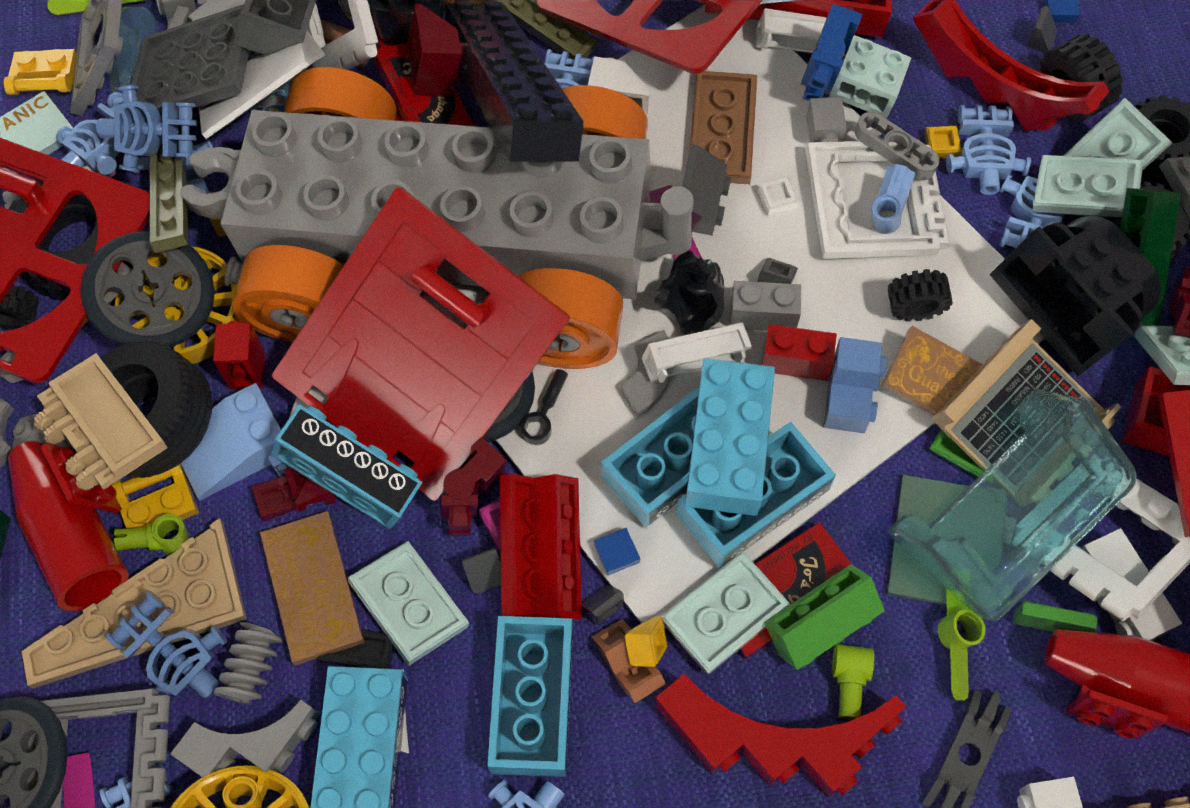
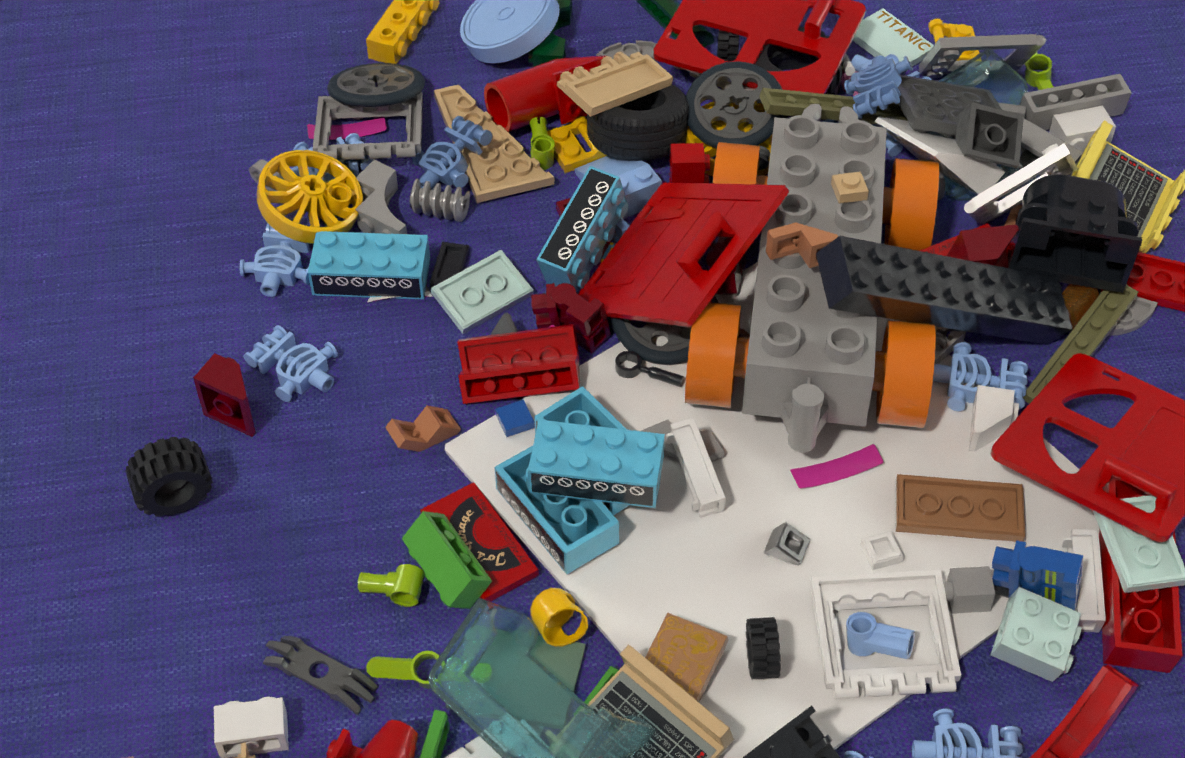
camera: 90 degrees right, 15 degrees down
medium nougat tile [260,511,365,666] -> none
medium azure brick [487,616,573,777] -> none
dark grey slope [582,585,624,625] -> none
yellow slope [625,616,668,667] -> none
black hair [654,251,724,335] -> none
red arch [655,674,907,798] -> none
light aqua tile [661,551,790,676] -> none
dark grey slope [682,144,731,236] -> none
light grey brick [730,281,801,331] -> none
red brick [762,324,837,381] -> none
medium blue brick [823,337,887,433] -> none
light grey beam [855,112,939,180] -> none
yellow tile [924,126,962,159] -> none
none -> yellow helmet [530,588,588,646]
none -> nougat slope [766,222,838,268]
none -> tan plate [831,172,869,204]

